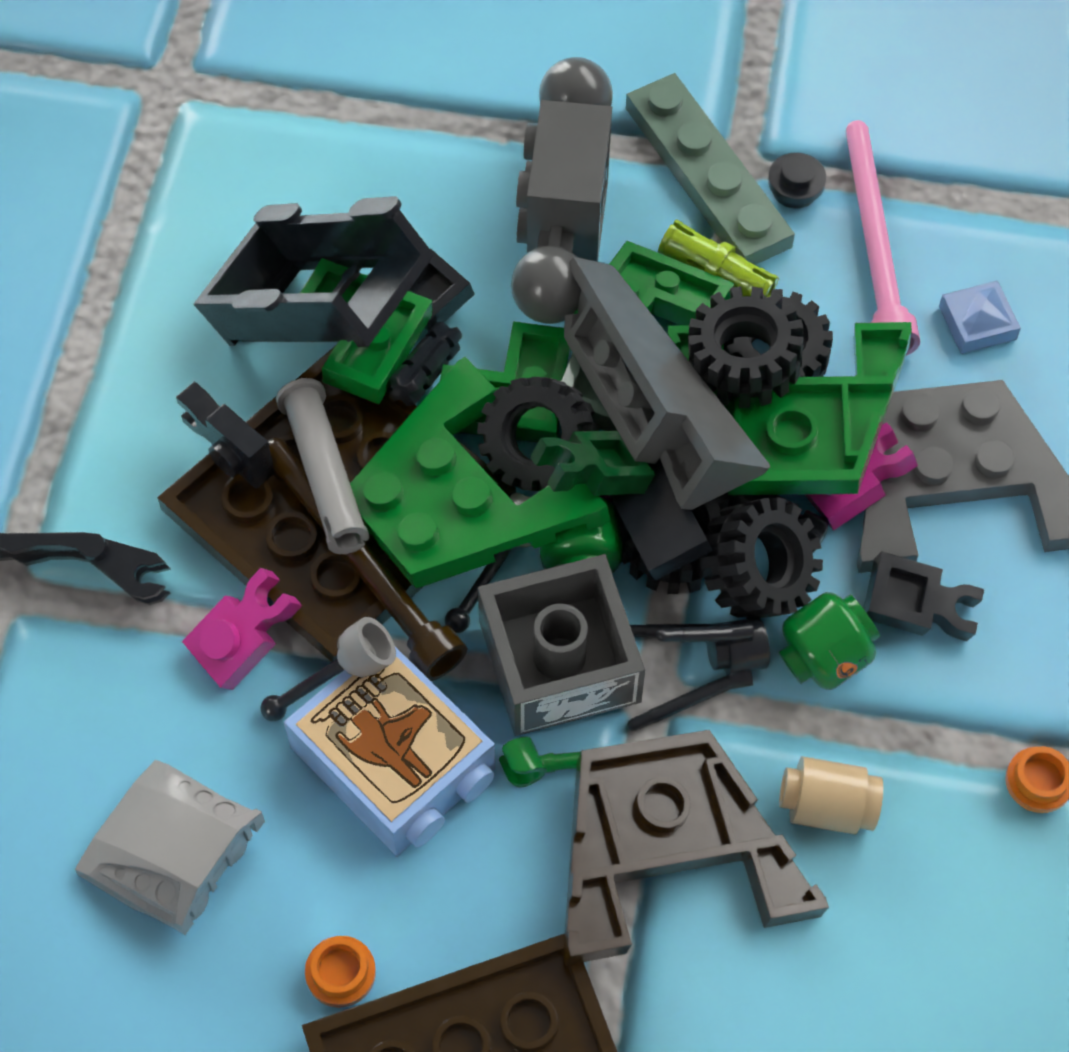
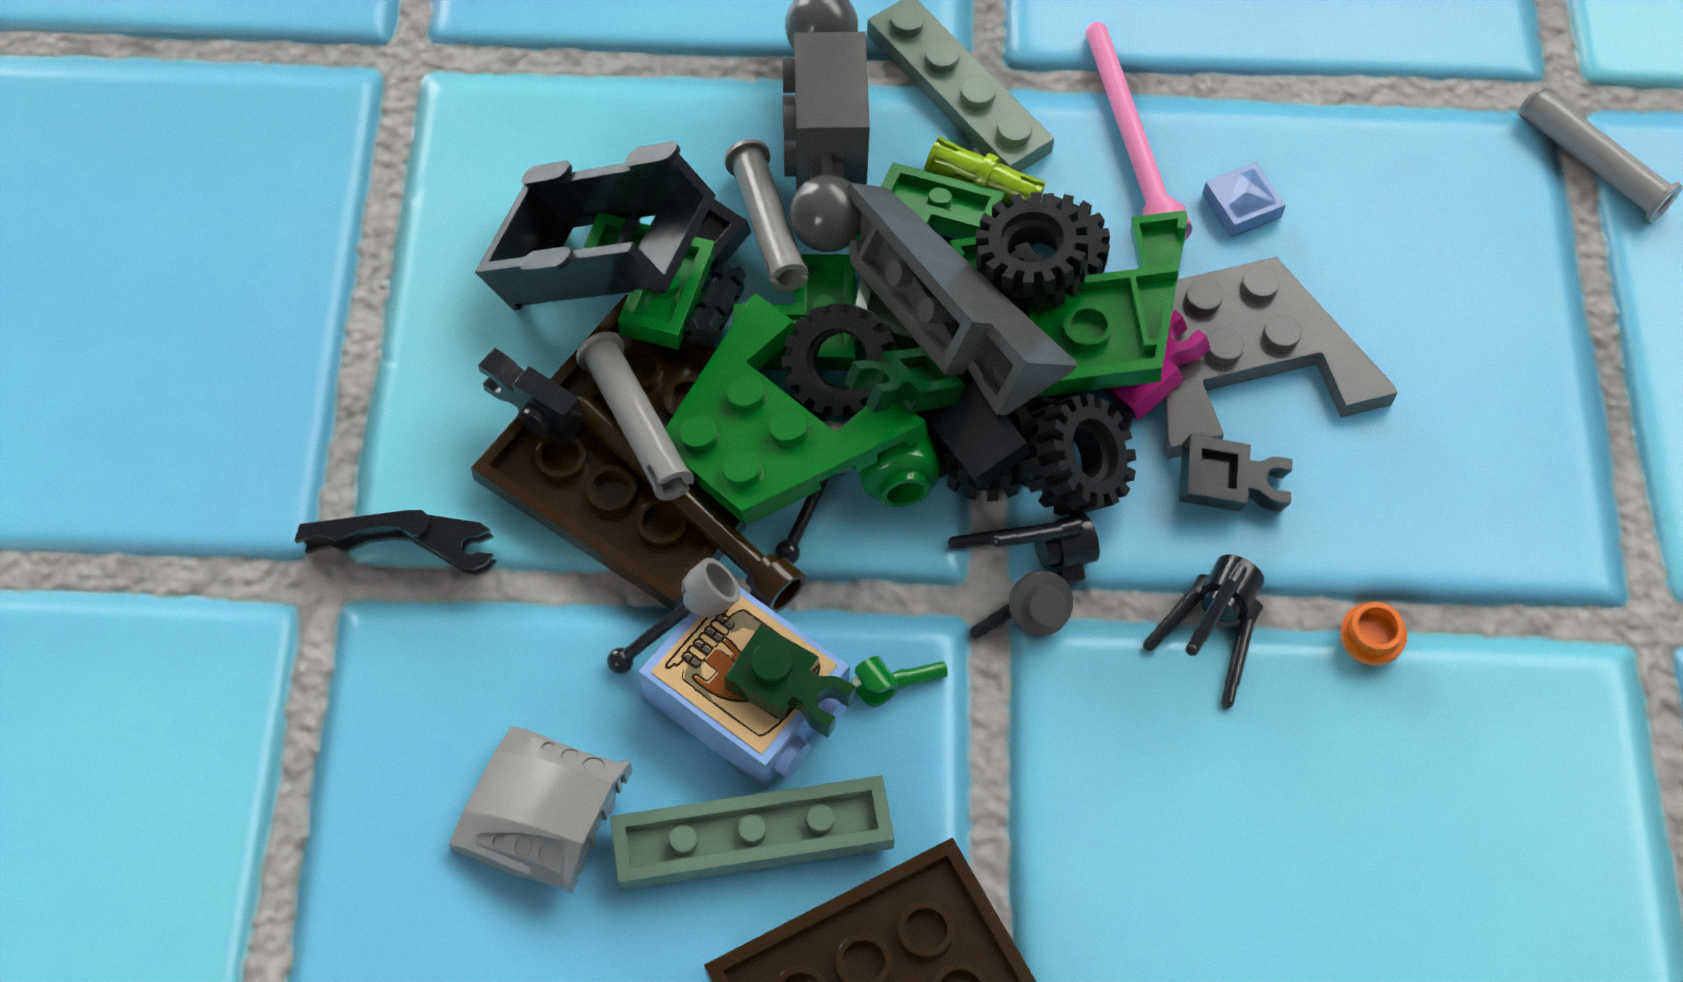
camera: 10 degrees left, 0 degrees up
dark pink plate [182,568,302,690] -> none
orange plate [305,936,376,1008] -> none
dark grey brick [478,554,645,736] -> none
wing [563,730,829,965] -> none
black plate [768,153,827,208] -> none
green head [778,592,881,690] -> none
tan brick [779,756,883,835] -> none
none -> sand green plate [610,775,894,891]
none -> light grey pin [724,139,809,292]
none -> dark green plate [724,624,856,738]
none -> dark grey plate [1009,570,1073,636]
none -> black plant [1143,554,1264,708]

